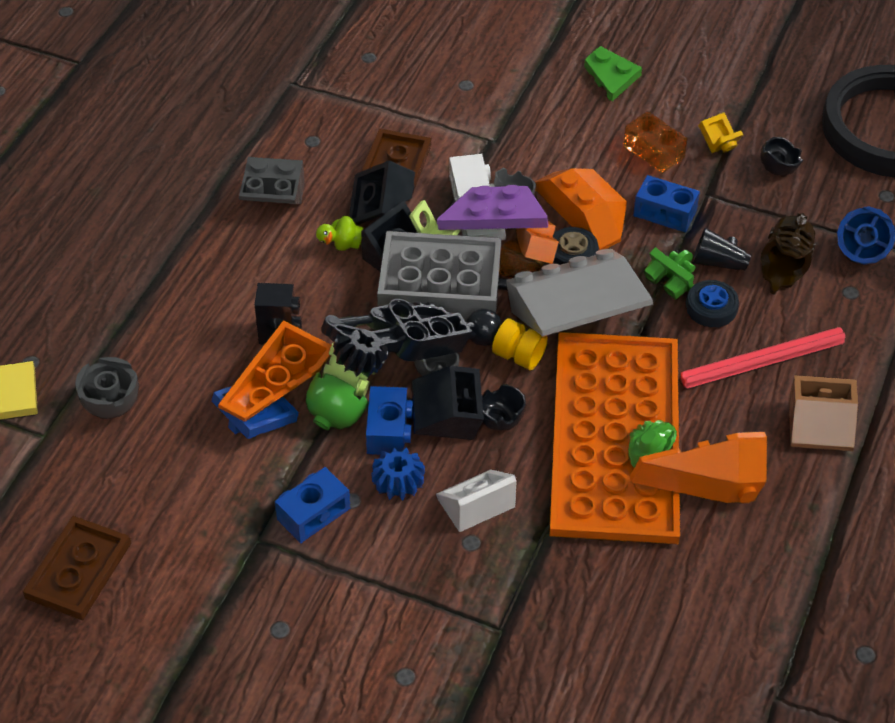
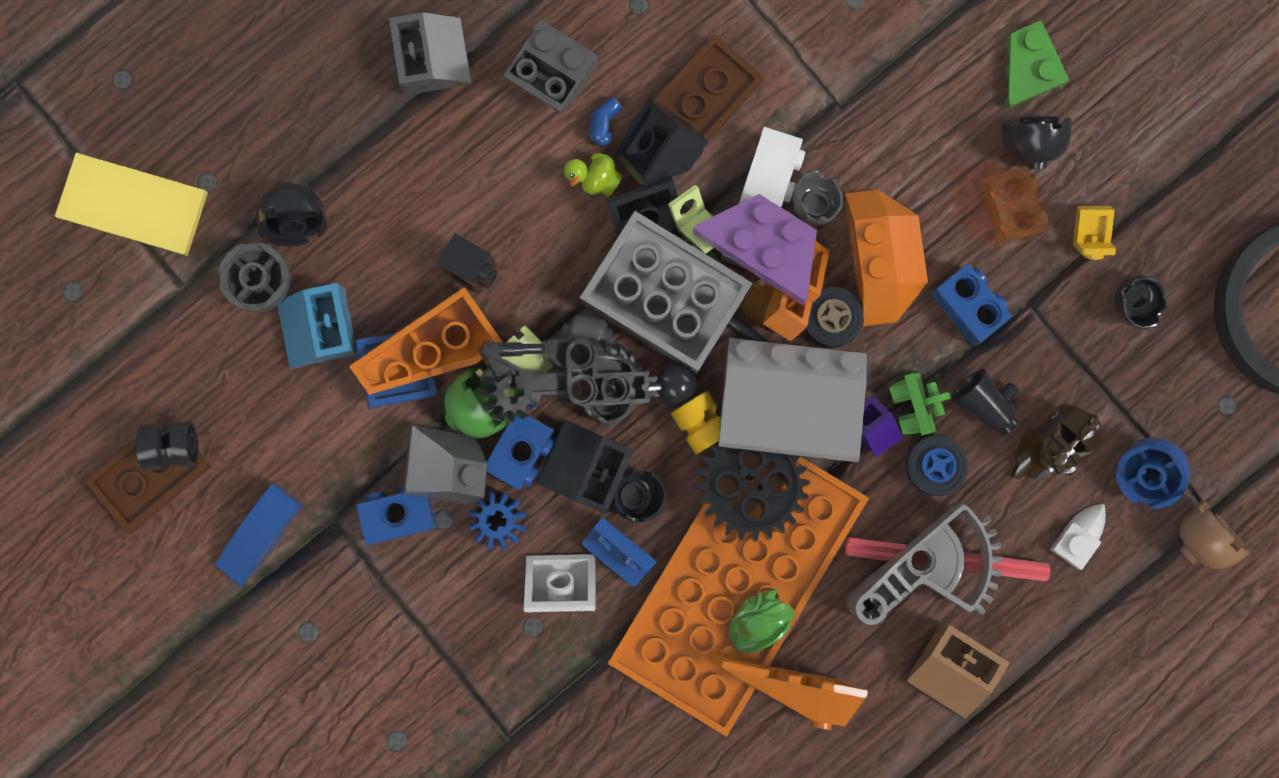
camera: 25 degrees right, 35 degrees up
none -> black wheel [136,421,199,470]
none -> blue slope [215,484,305,587]
none -> black cylinder [256,182,327,247]
none -> dark azure slope [277,283,356,369]
none -> dark grey slope [389,12,472,95]
none -> dark grey slope [403,425,487,505]
none -> blue bracket [582,517,656,587]
none -> blue arm [588,96,623,147]
none -> black gear [696,445,810,543]
none -> light grey arm [846,504,1002,625]
none -> dark purple brick [861,395,903,458]
none -> black cylinder [1002,116,1071,170]
none -> white plate [1050,503,1106,570]

